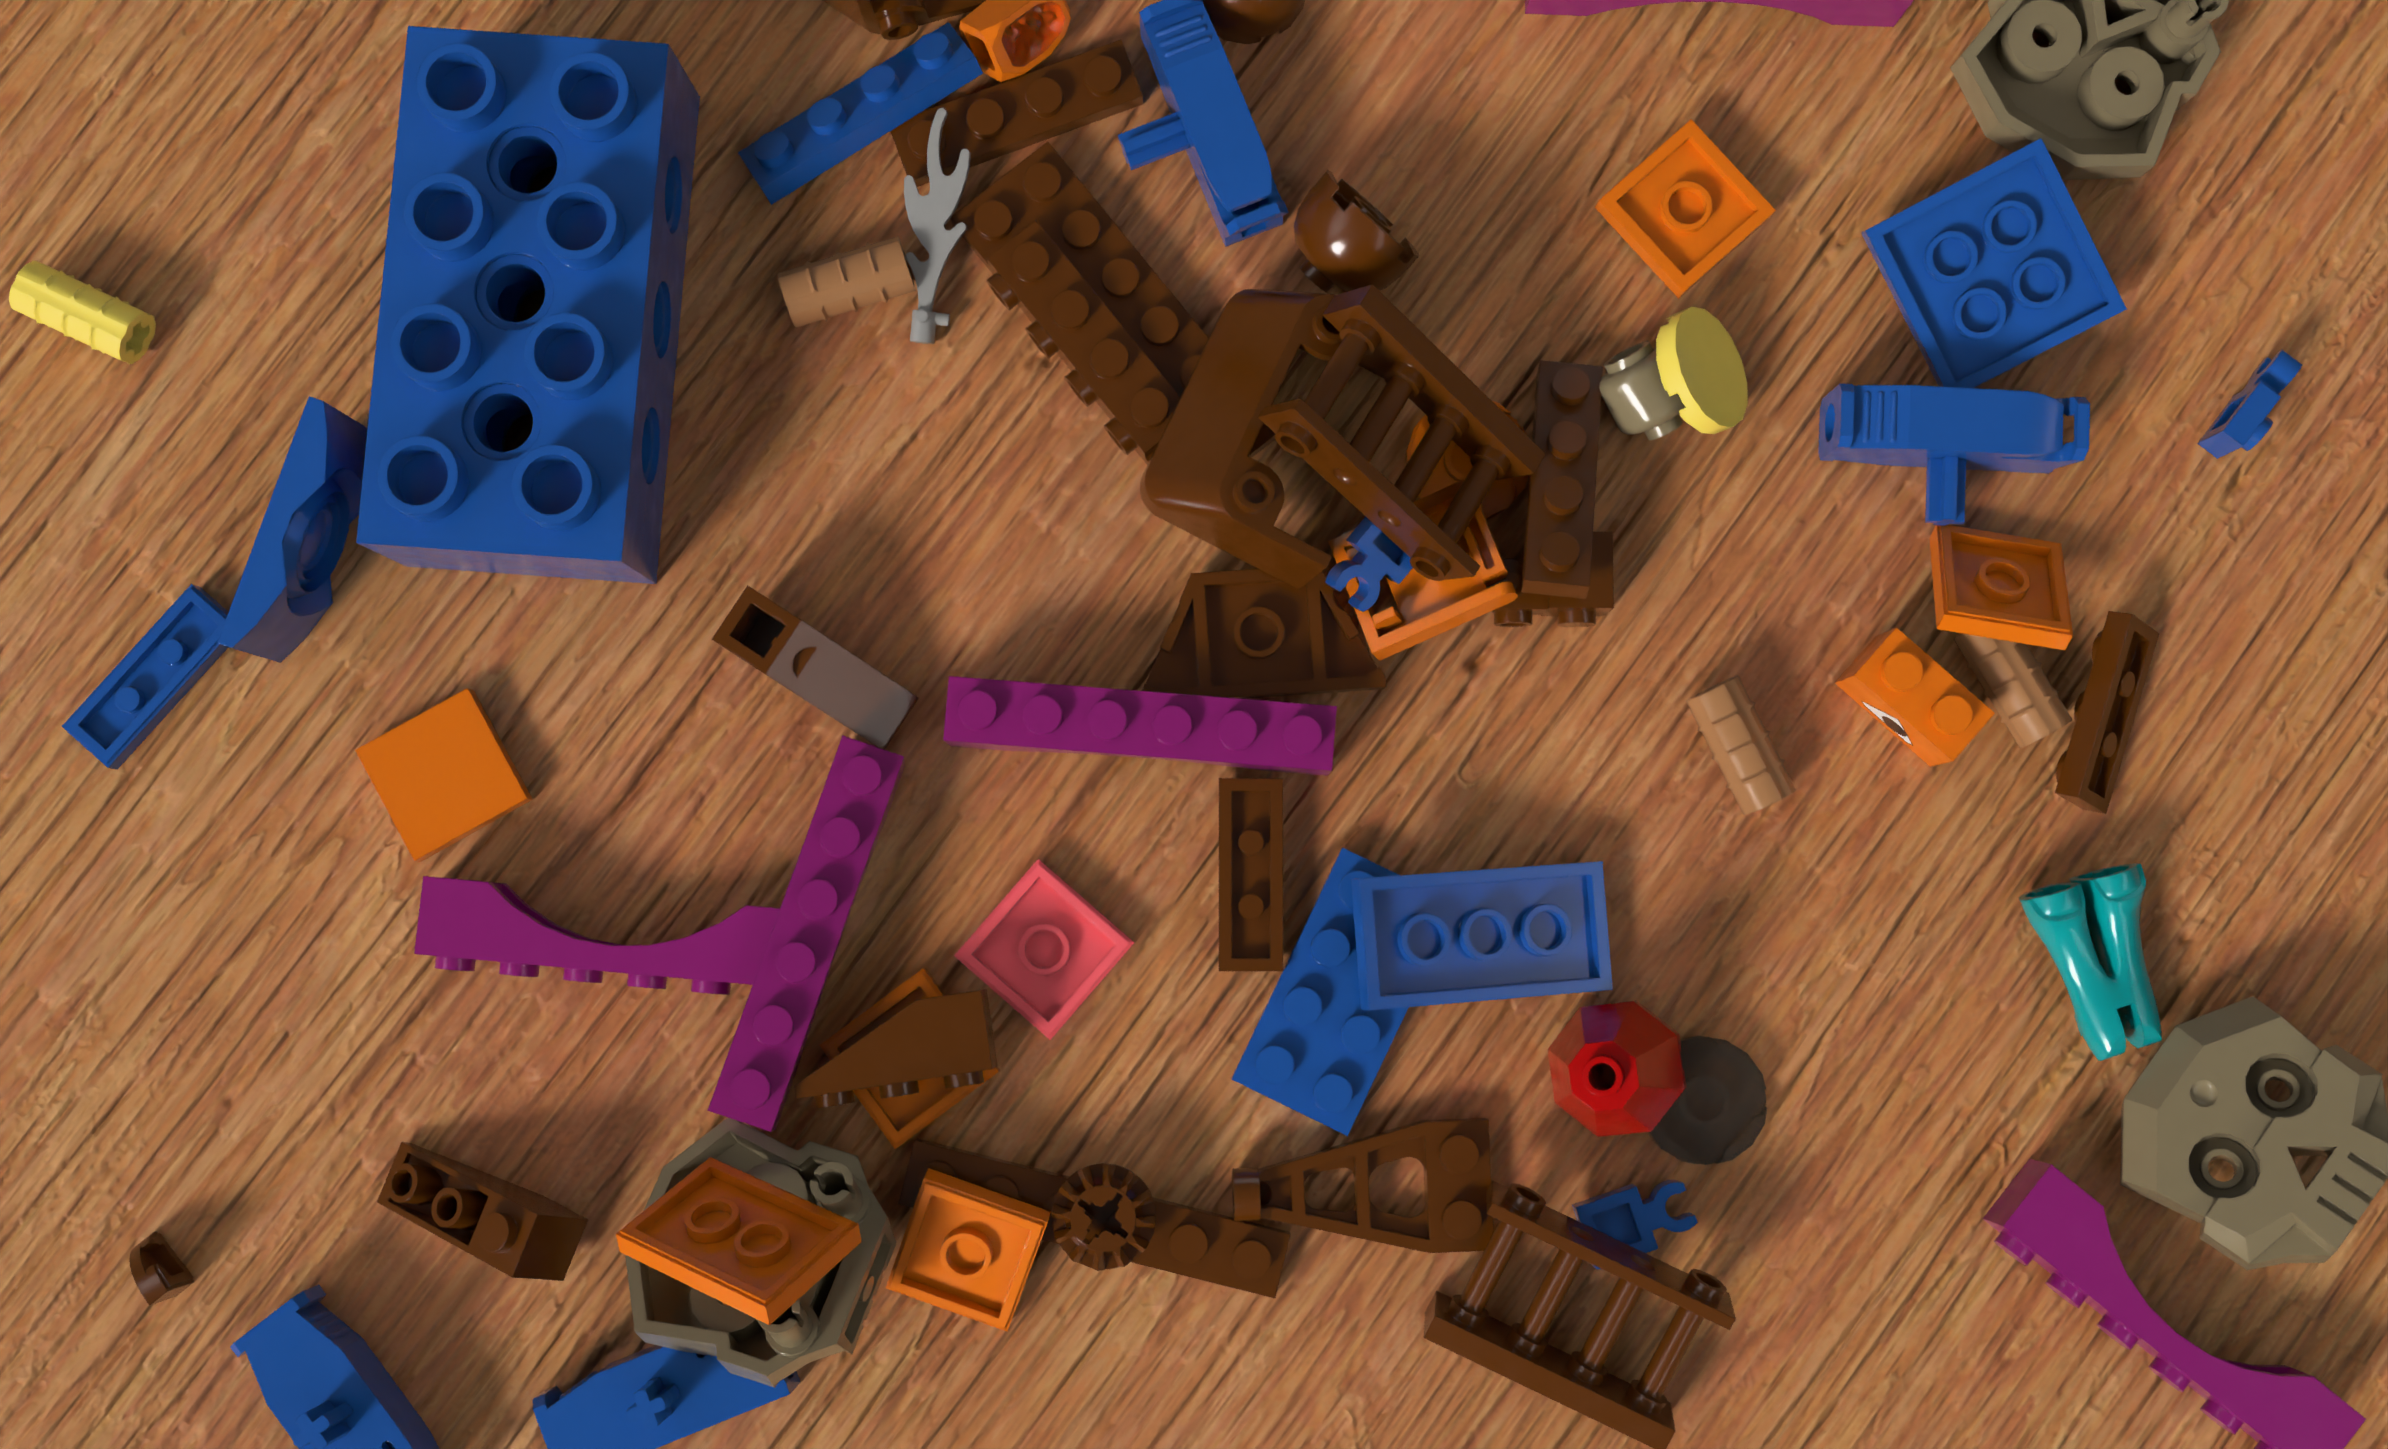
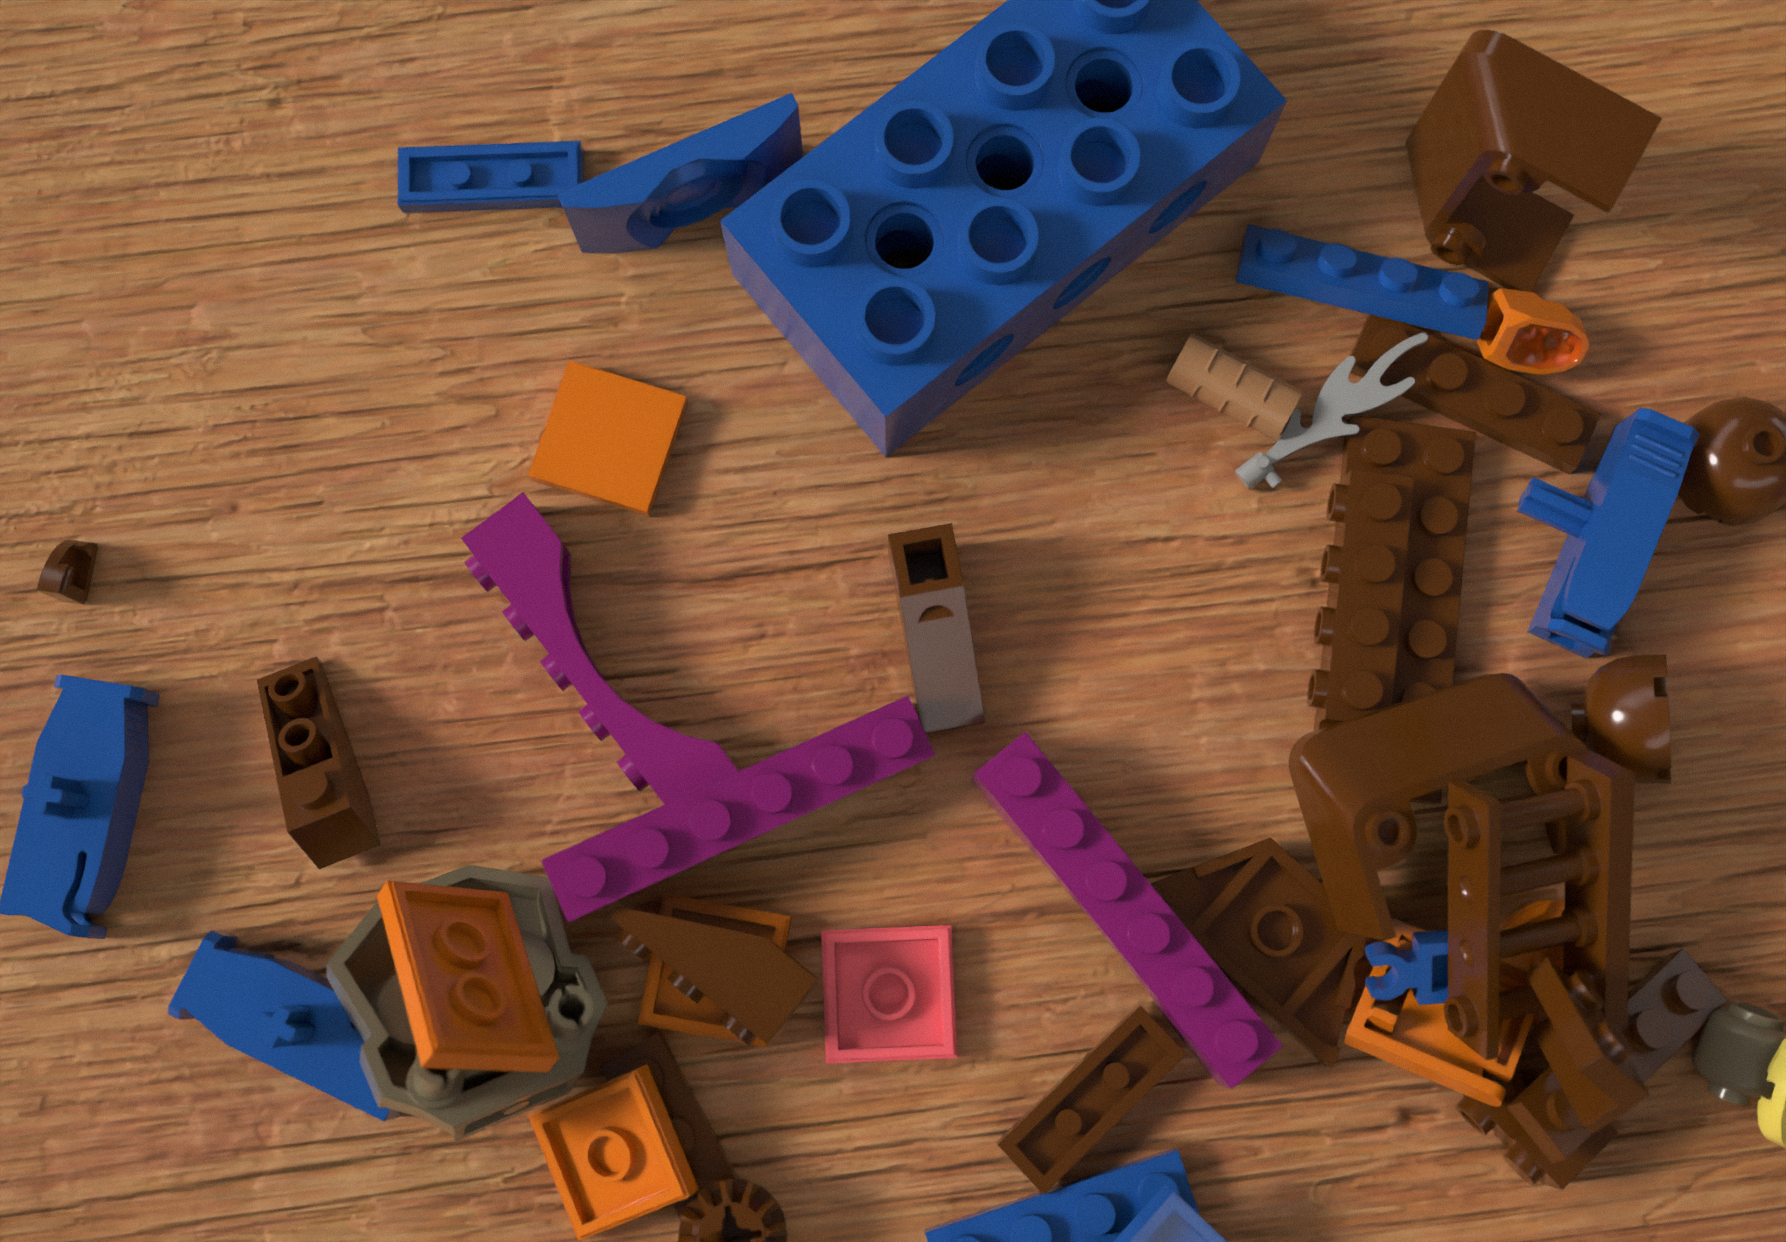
camera: 45 degrees right, 5 degrees down
none -> reddish brown bracket [1525,957,1650,1133]

